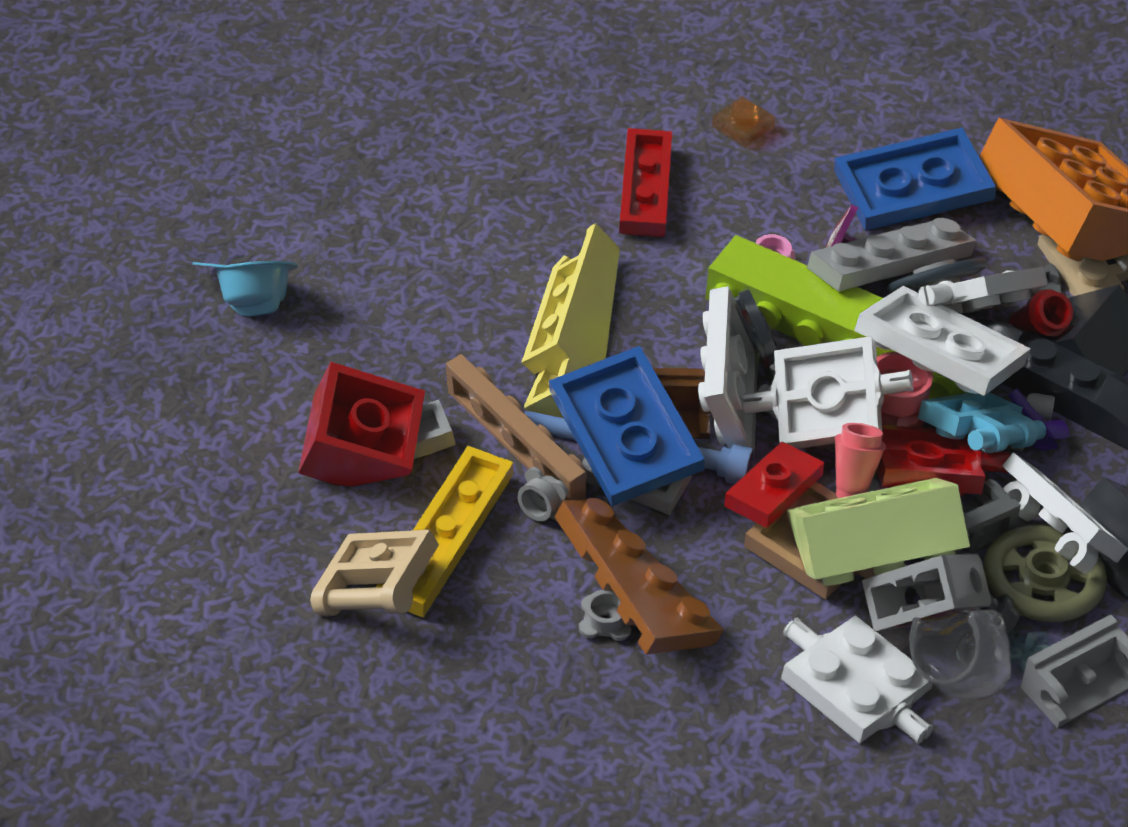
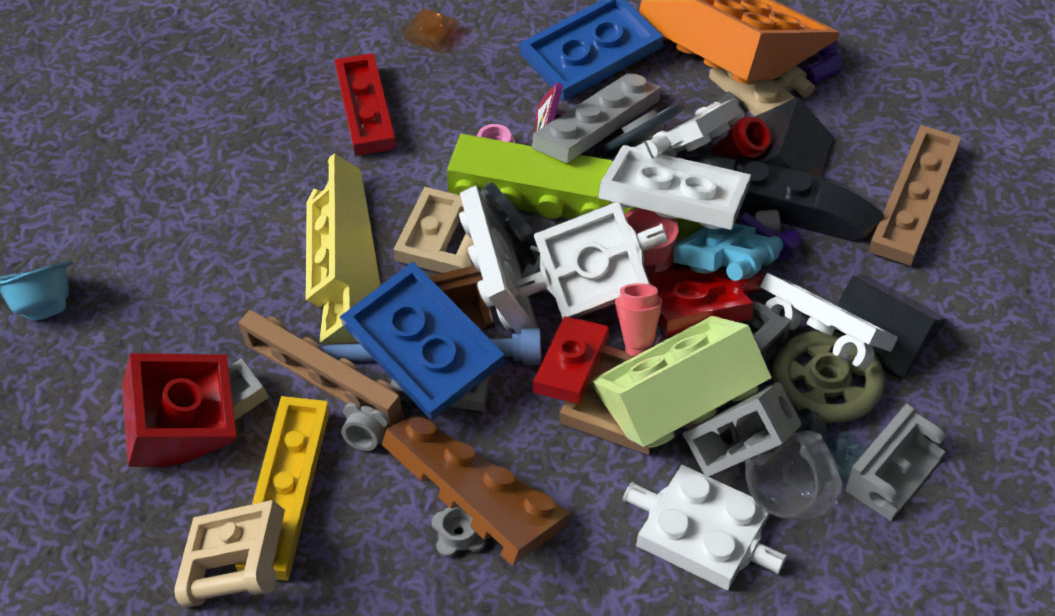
camera: 15 degrees left, 5 degrees up
none -> tan plate [393,187,474,273]

